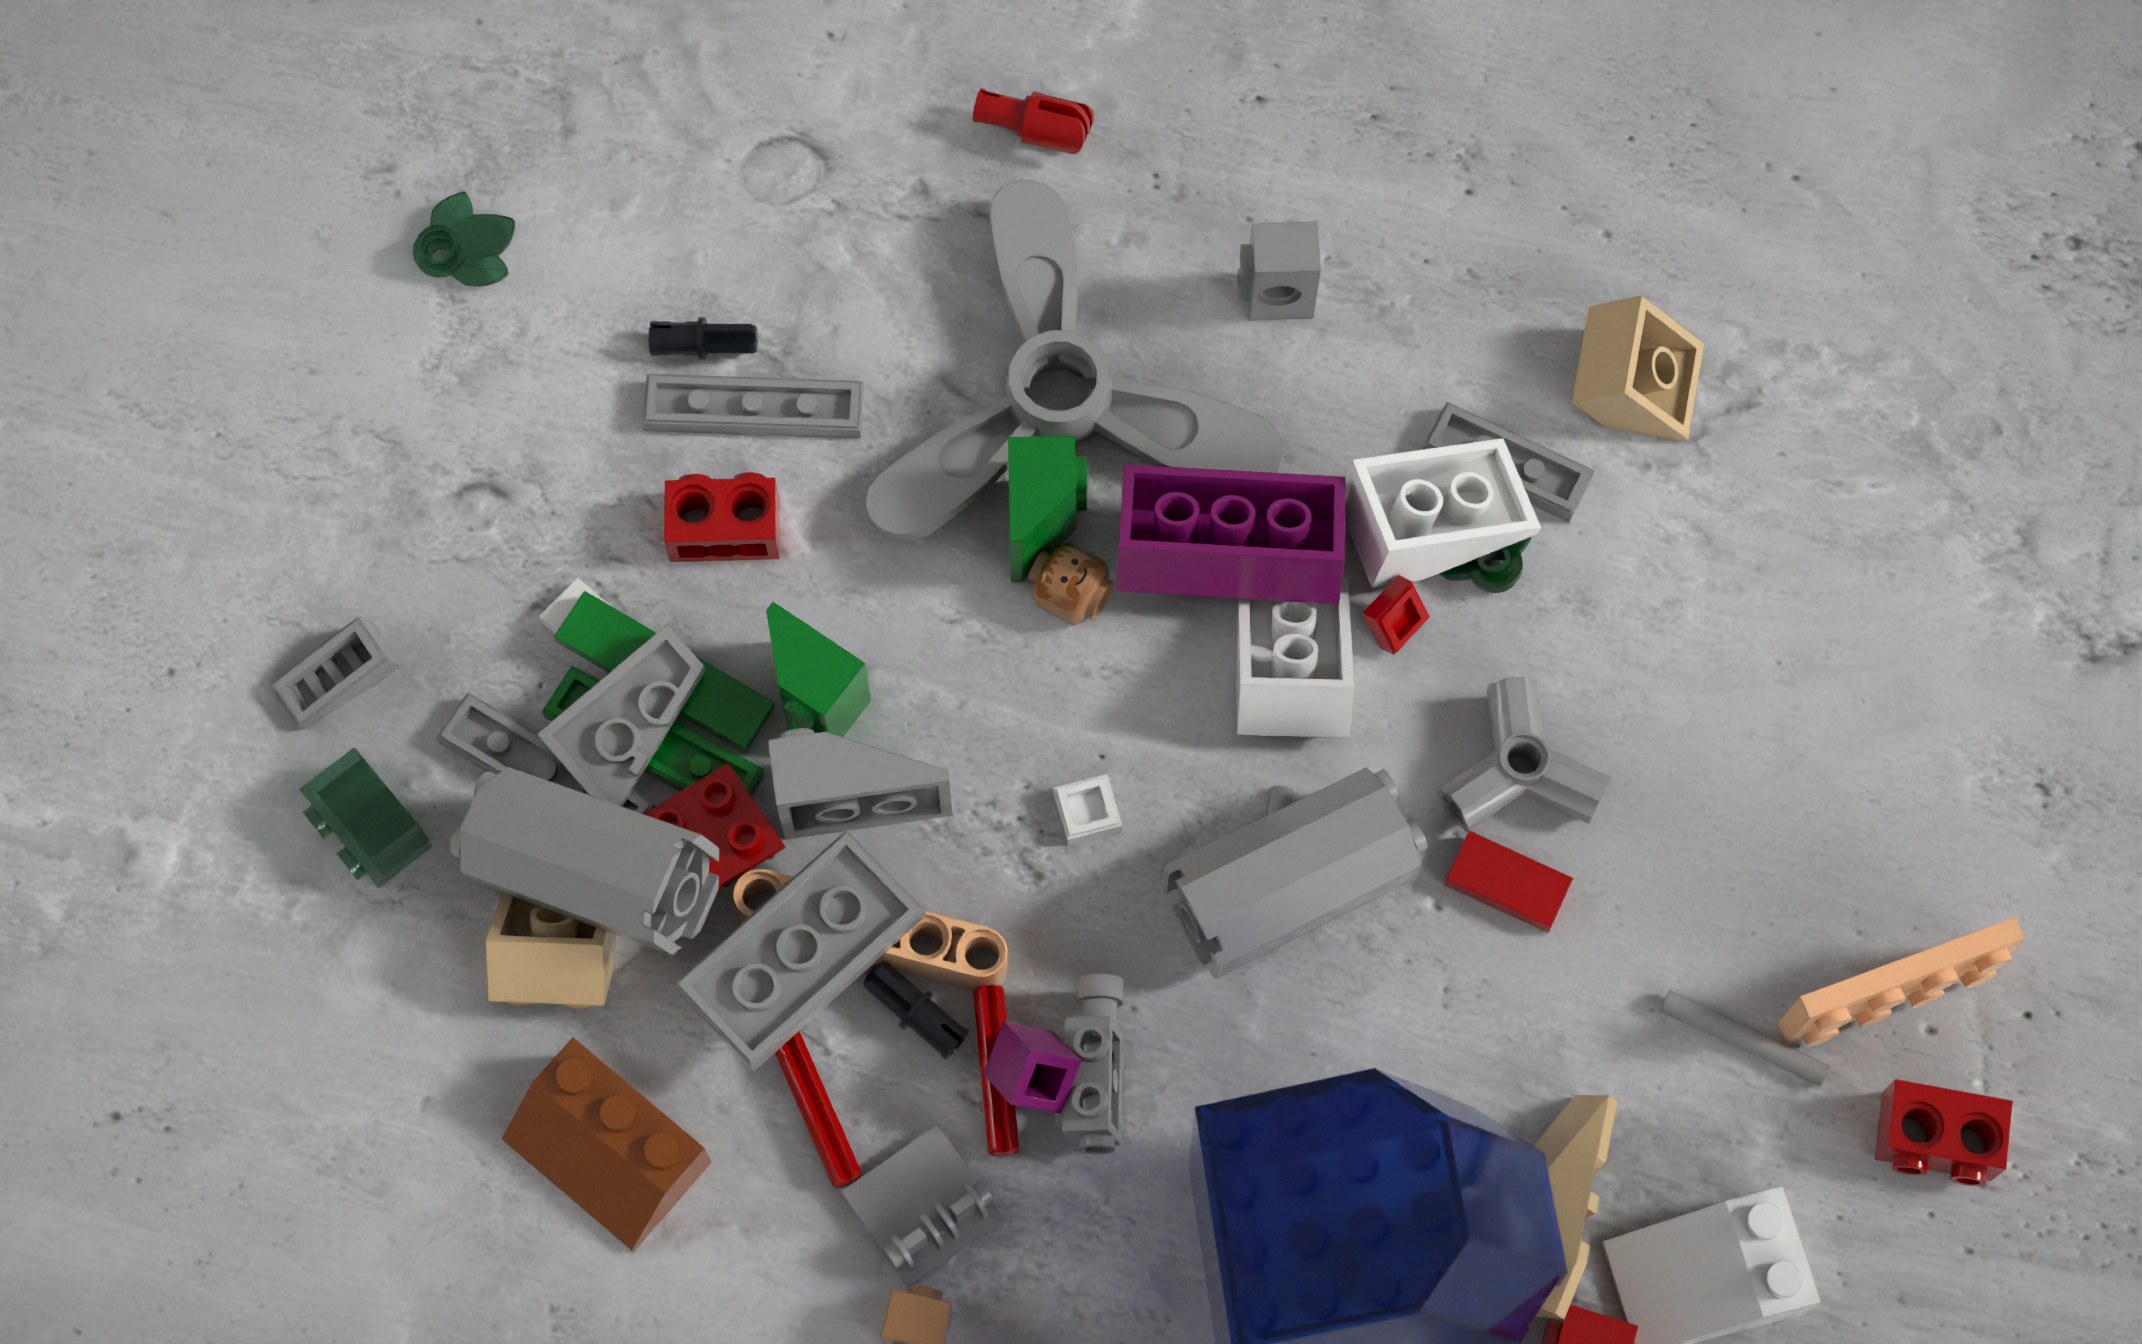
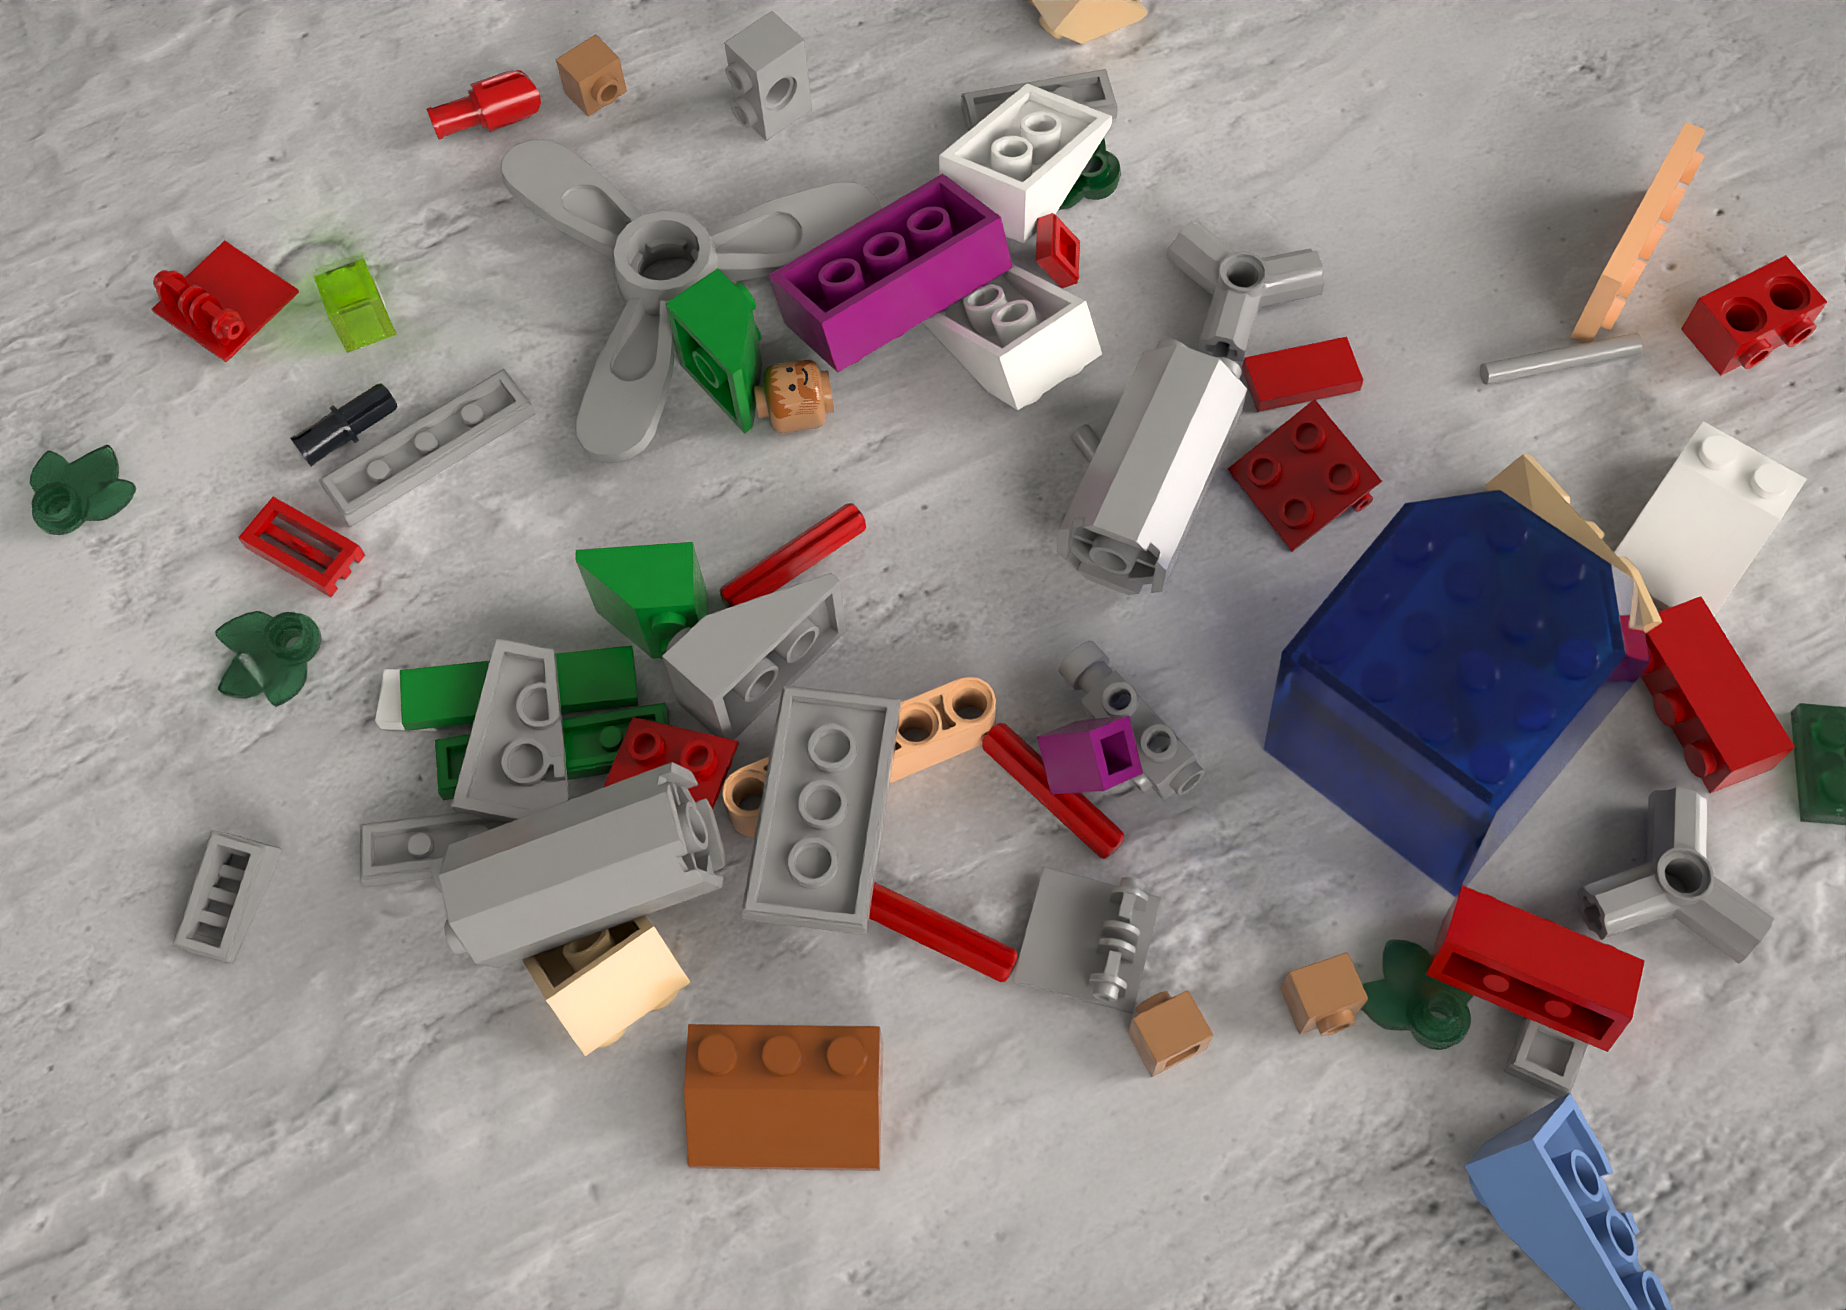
camera: 35 degrees left, 5 degrees down
clear green brick [299,747,433,889] -> none
red brick [664,472,780,562] -> none
black axle [863,961,970,1060] -> none
white tile [1053,774,1122,845] -> none
none -> red hinge [151,240,299,362]
none -> clear green plate [215,611,322,707]
none -> red tile [238,496,365,597]
none -> clear neon green slope [313,252,397,353]
none -> medium nougat plate [555,34,627,116]
none -> red axle [719,503,866,608]
none -> red hinge [1228,399,1383,552]

